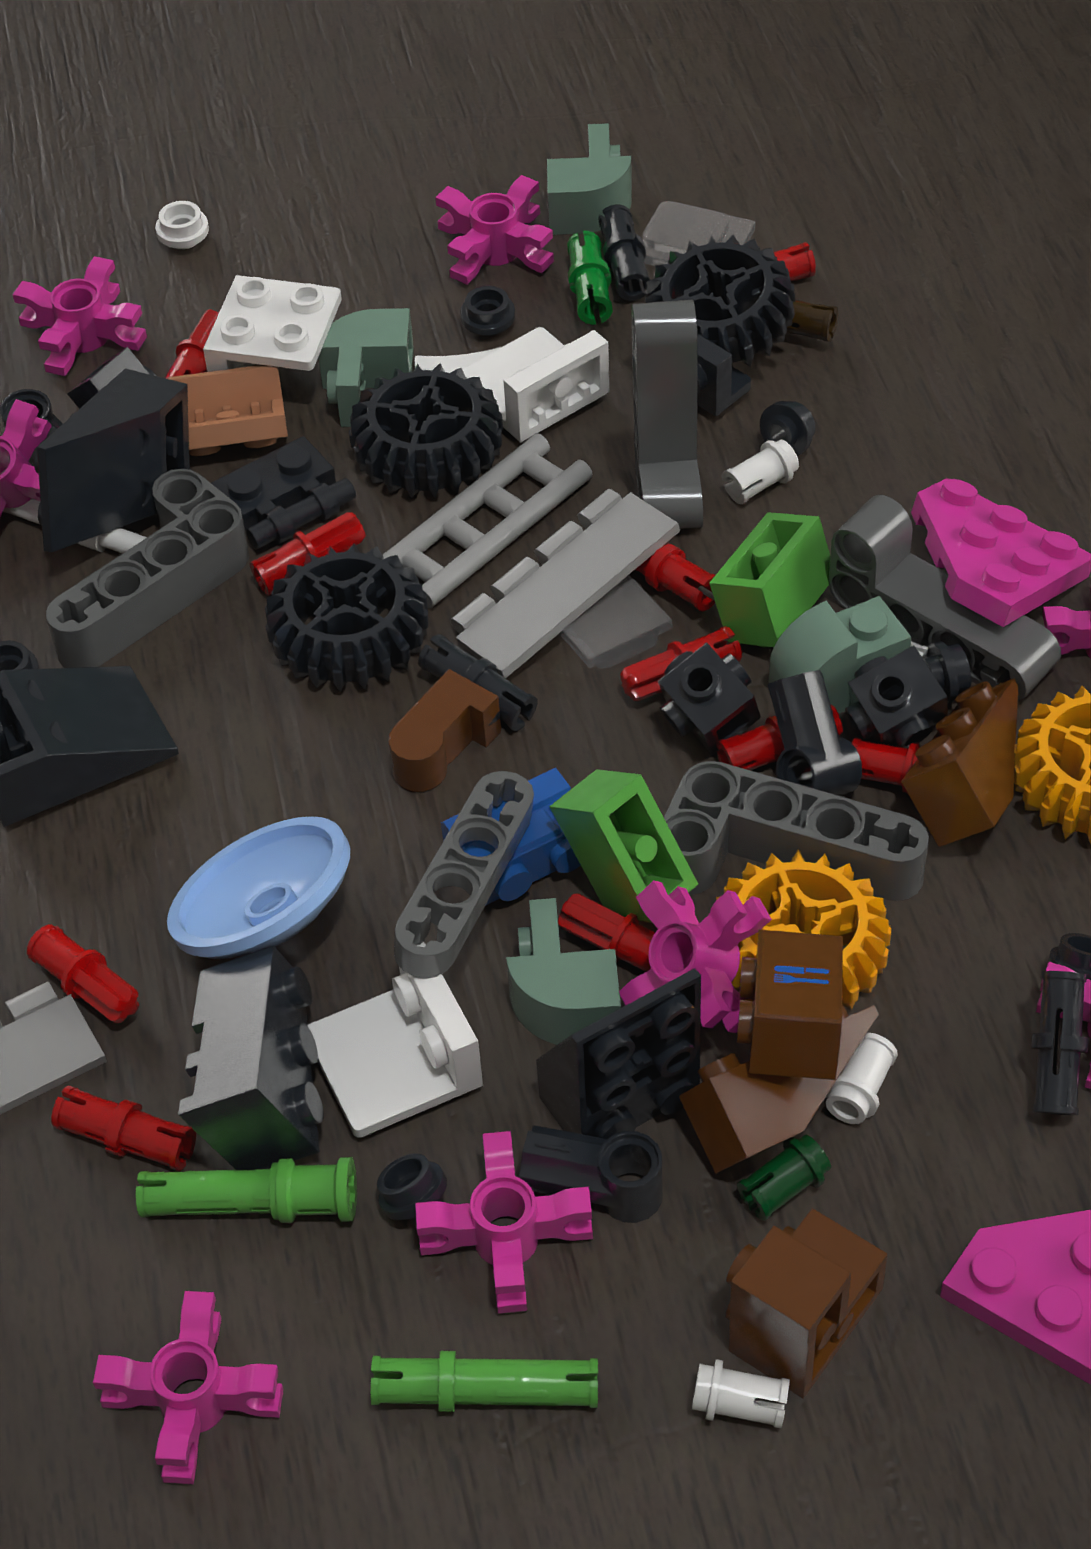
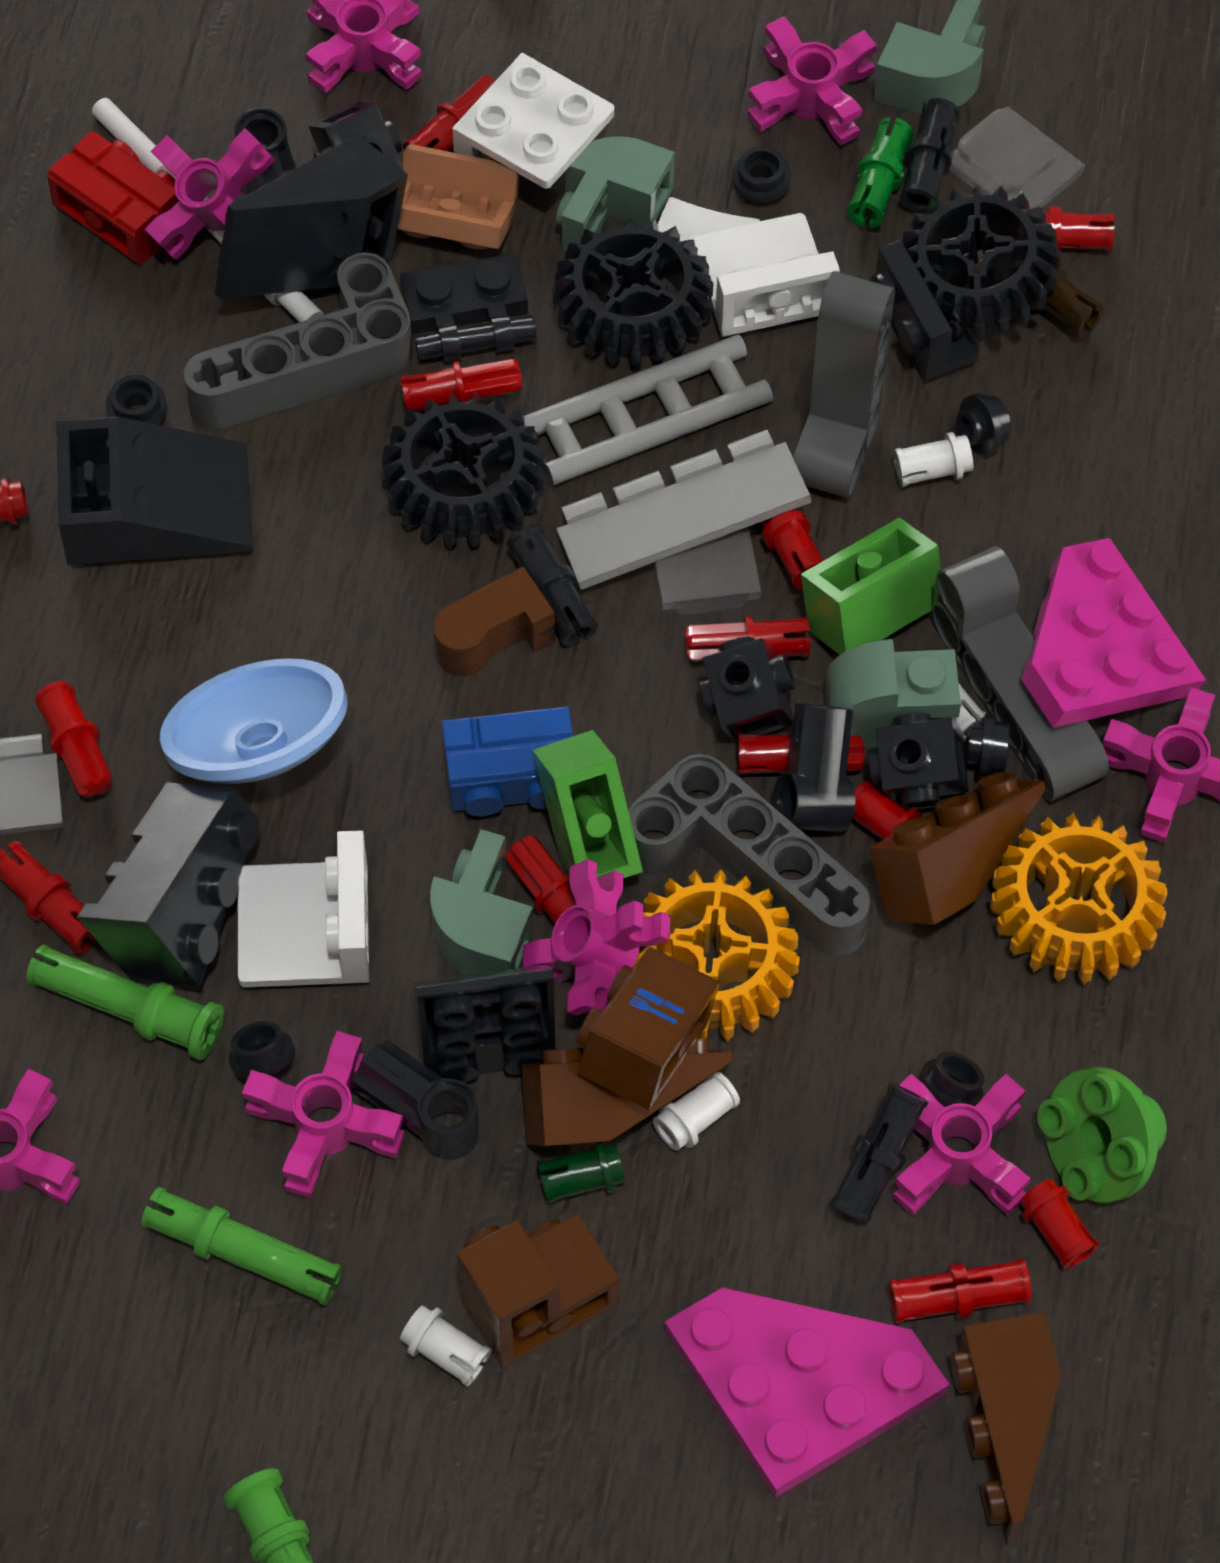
camera: 20 degrees right, 10 degrees up
dark grey beam [394,771,534,978] -> none

